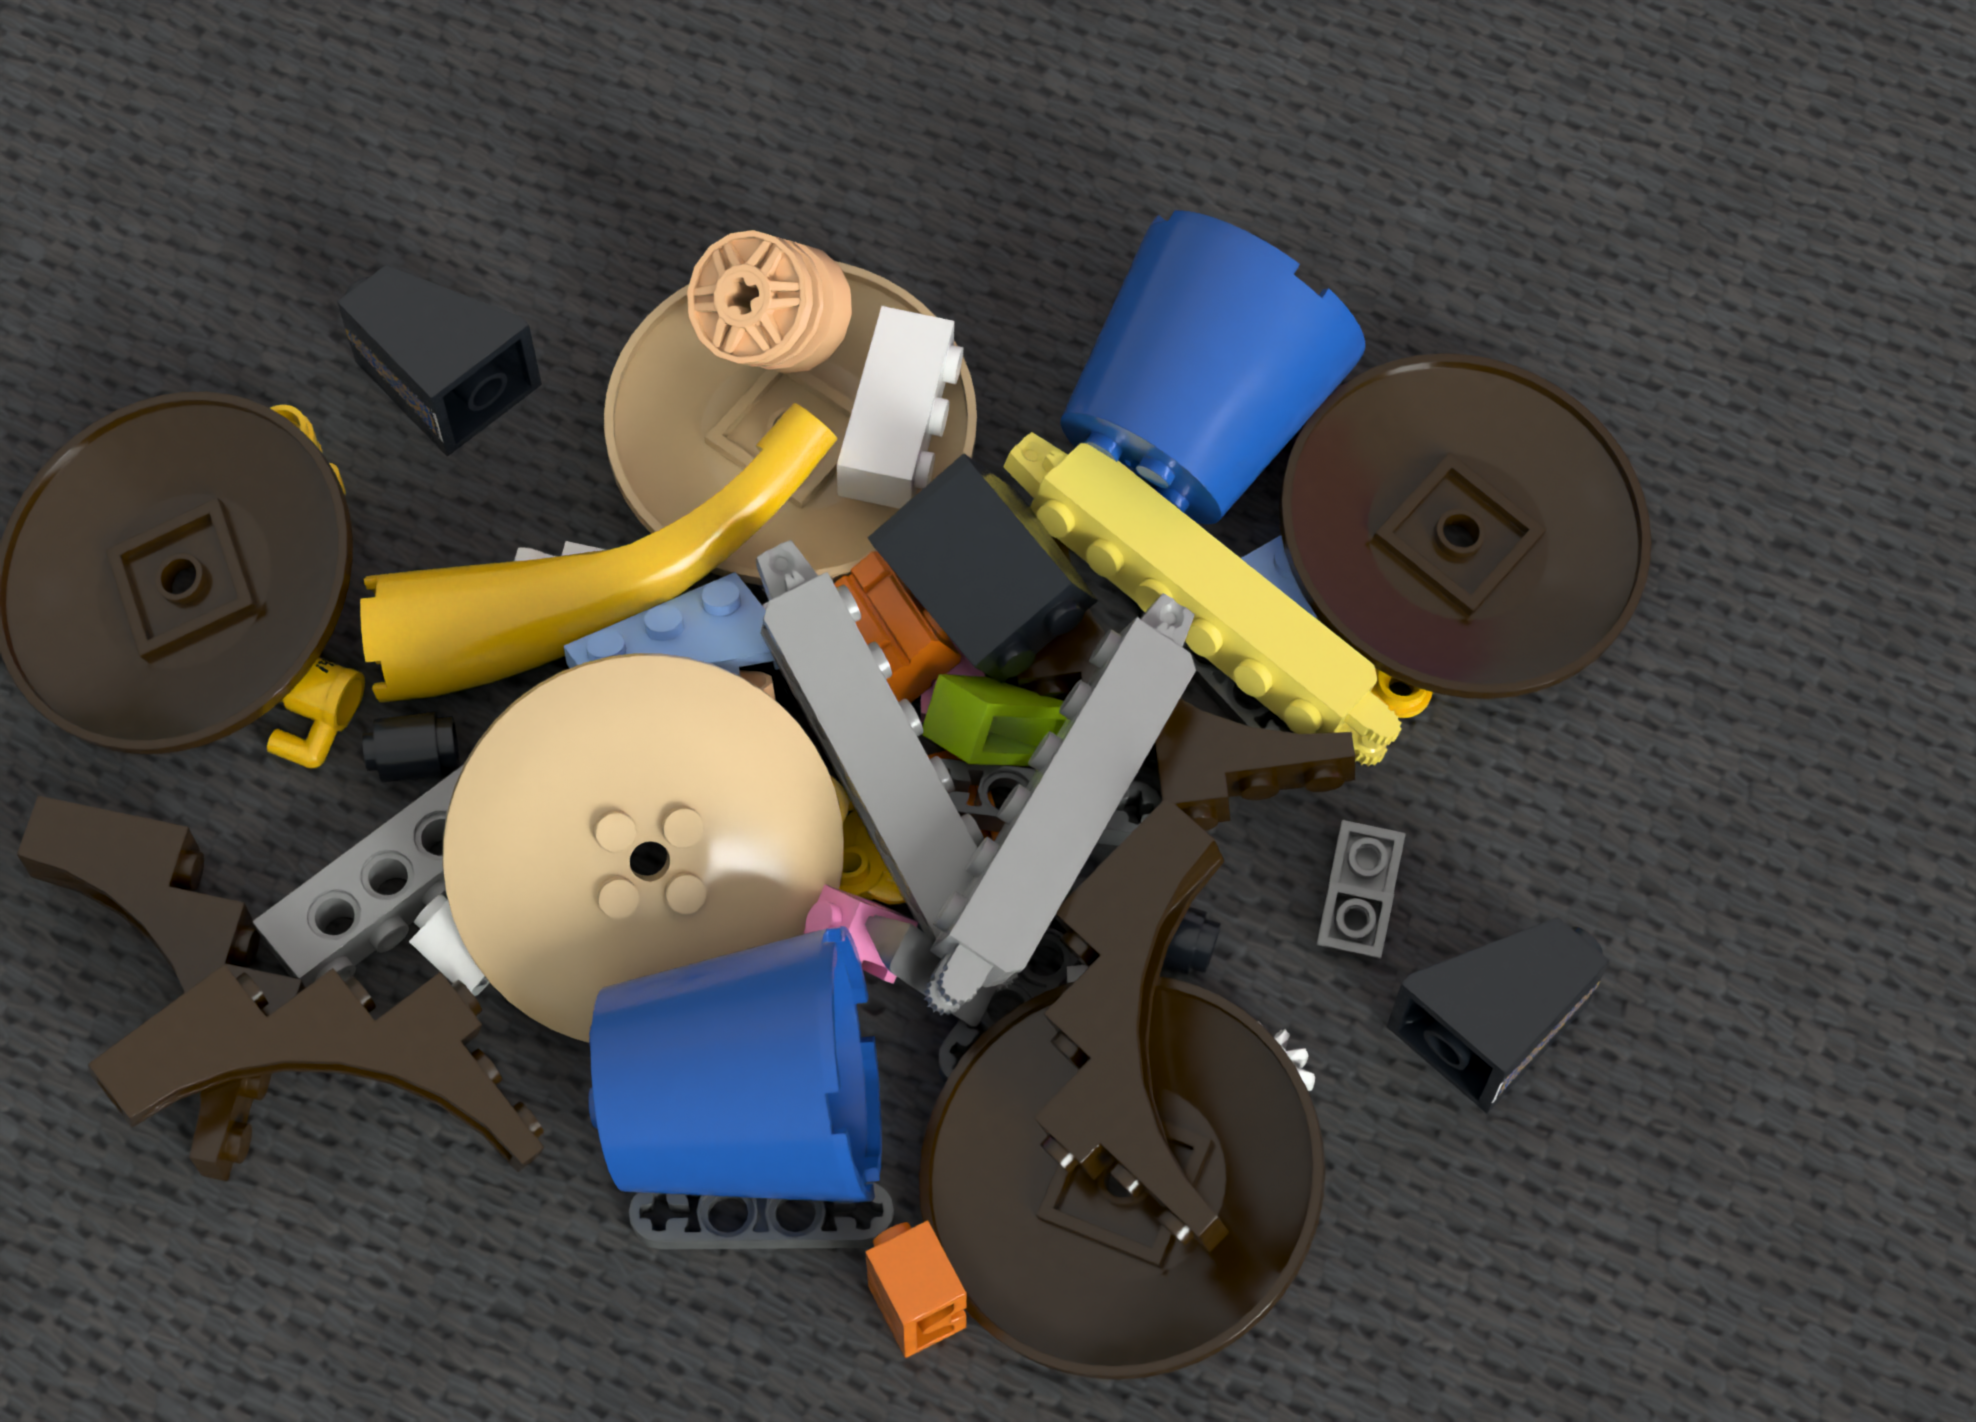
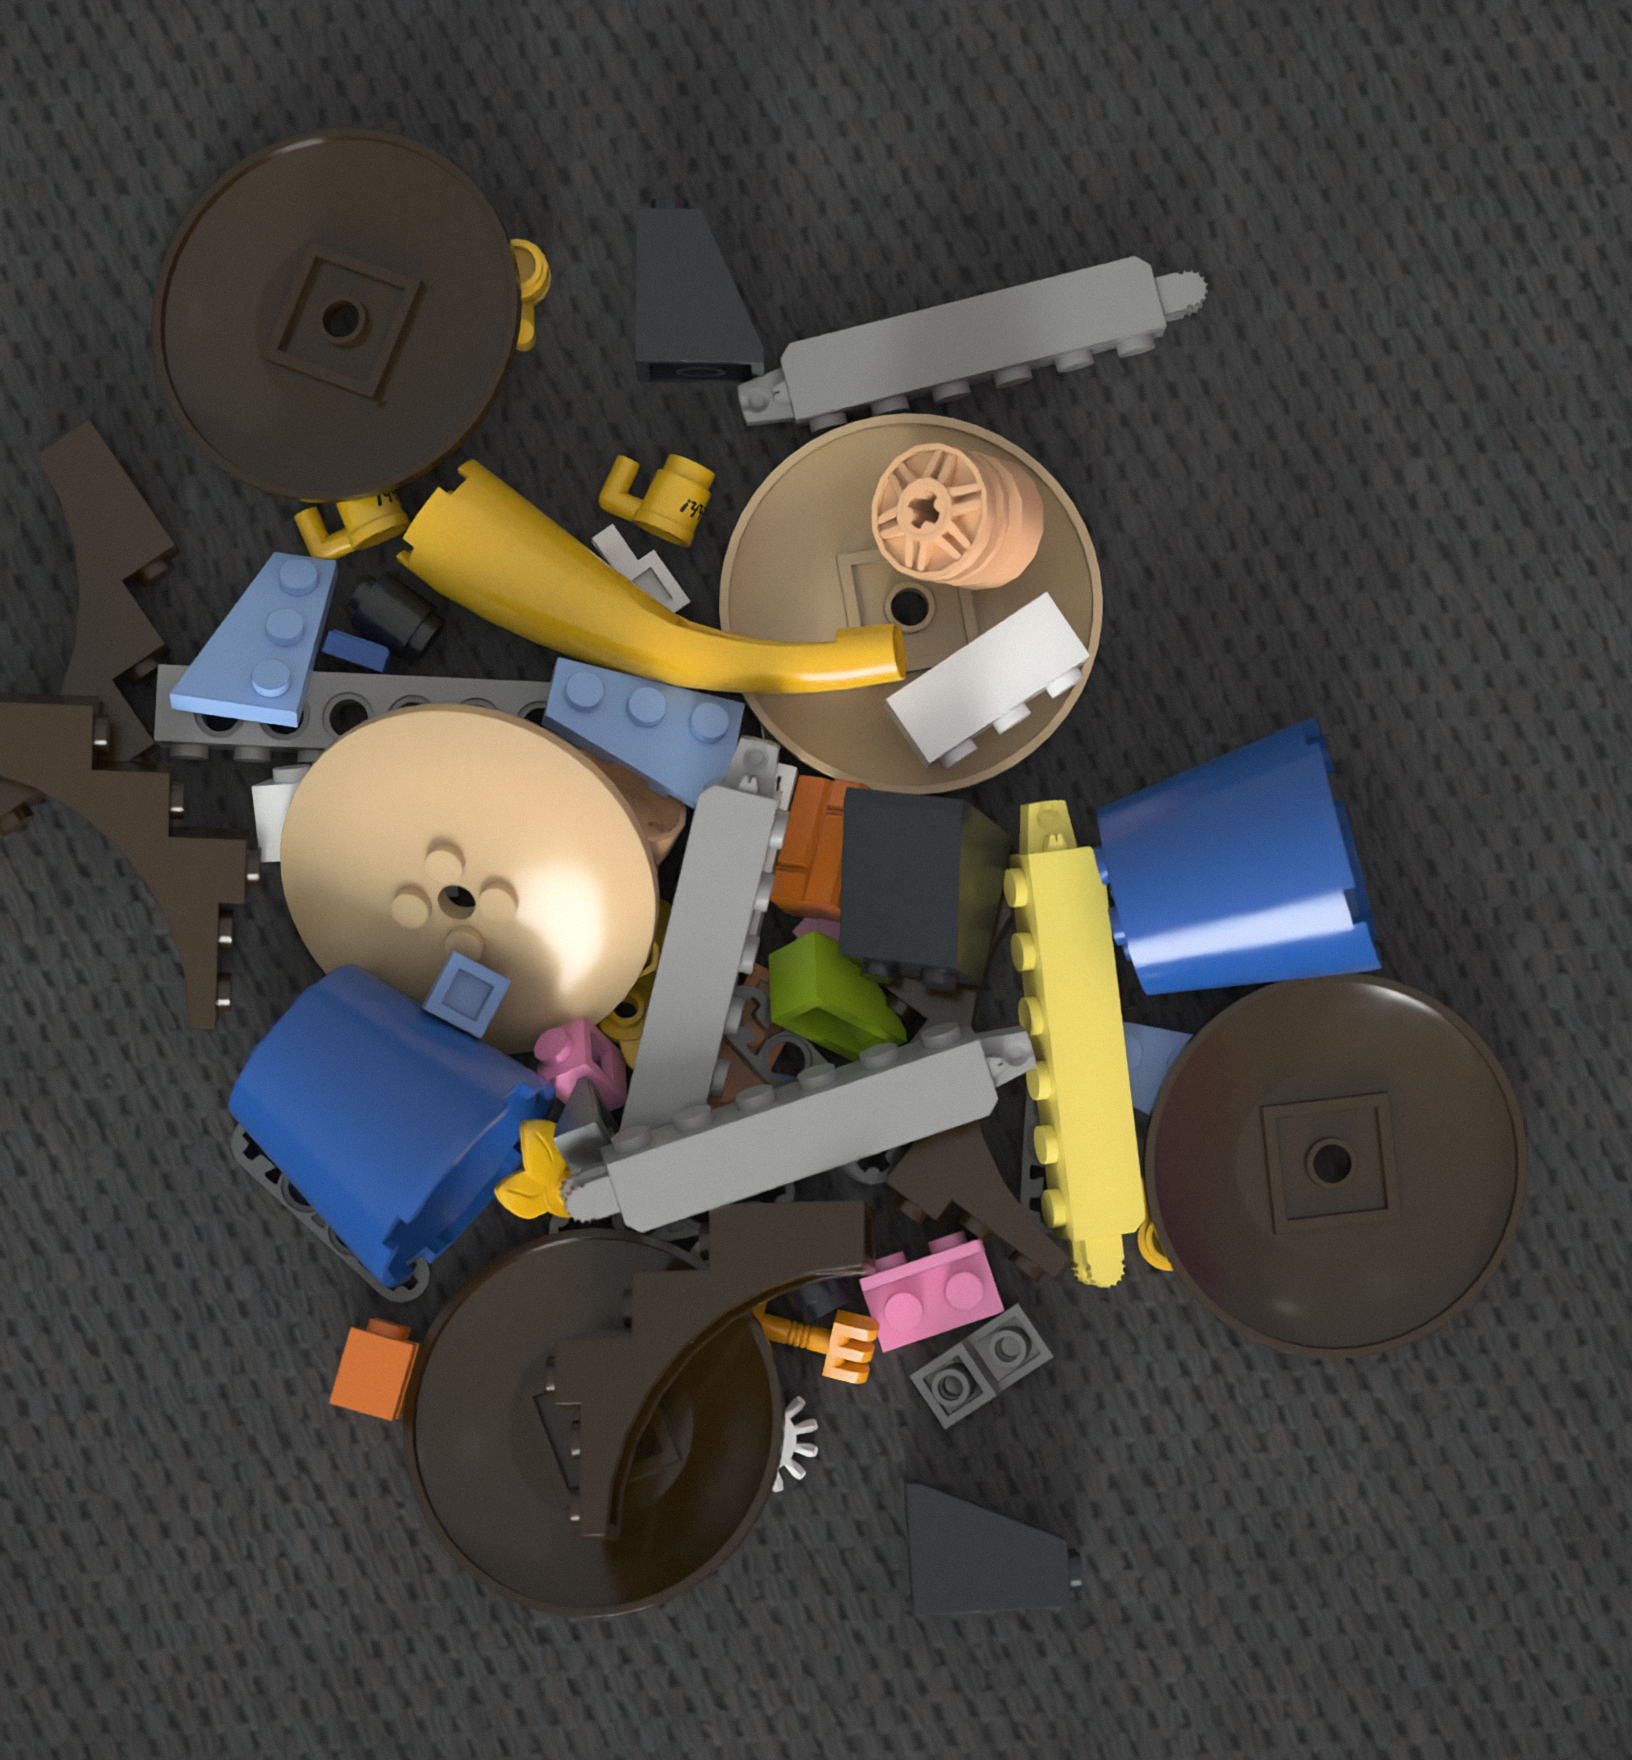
camera: 40 degrees right, 20 degrees up
none -> light blue wing [169,552,338,728]
none -> blue tile [322,629,394,675]
none -> medium blue tile [421,950,512,1039]
none -> yellow plate [494,1119,573,1219]
none -> yellow piece [598,454,715,548]
none -> light grey hinge [737,256,1208,435]
none -> light orange hinge [752,1303,880,1384]
none -> bright pink bracket [858,1230,1005,1353]

